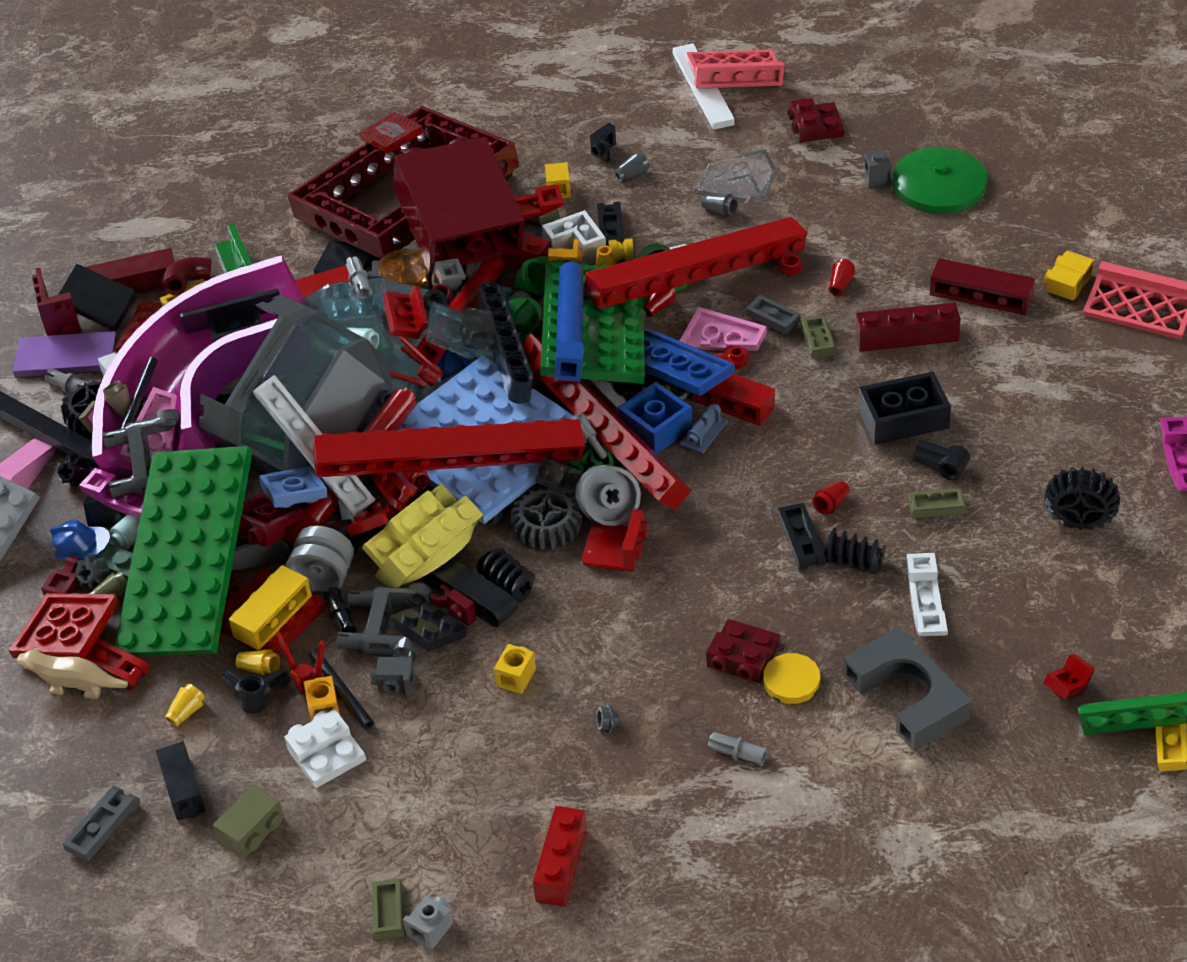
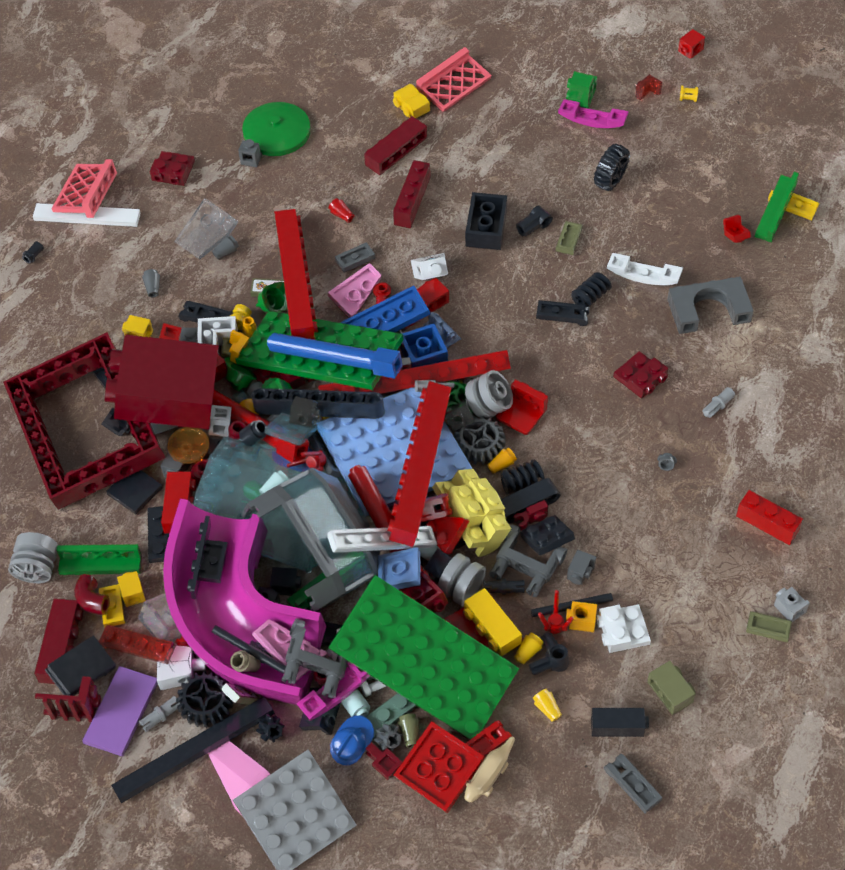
camera: 70 degrees left, 10 degrees up
light grey axle [346,256,373,299] -> none
red tile [359,112,423,154] -> none
red bracket [382,286,429,339] -> none
yellow brick [494,644,536,694] -> none
black bracket [590,123,616,162] -> none
yellow tile [763,653,820,704] -> none
red plate [779,254,803,276] -> none
olive plate [801,315,836,359] -> none
red cone [812,481,850,514] -> none
none -> light grey wheel [8,532,58,584]
none -> black pin [22,241,44,264]
none -> white torso [411,253,448,280]
none -> light orange cone [487,447,517,474]

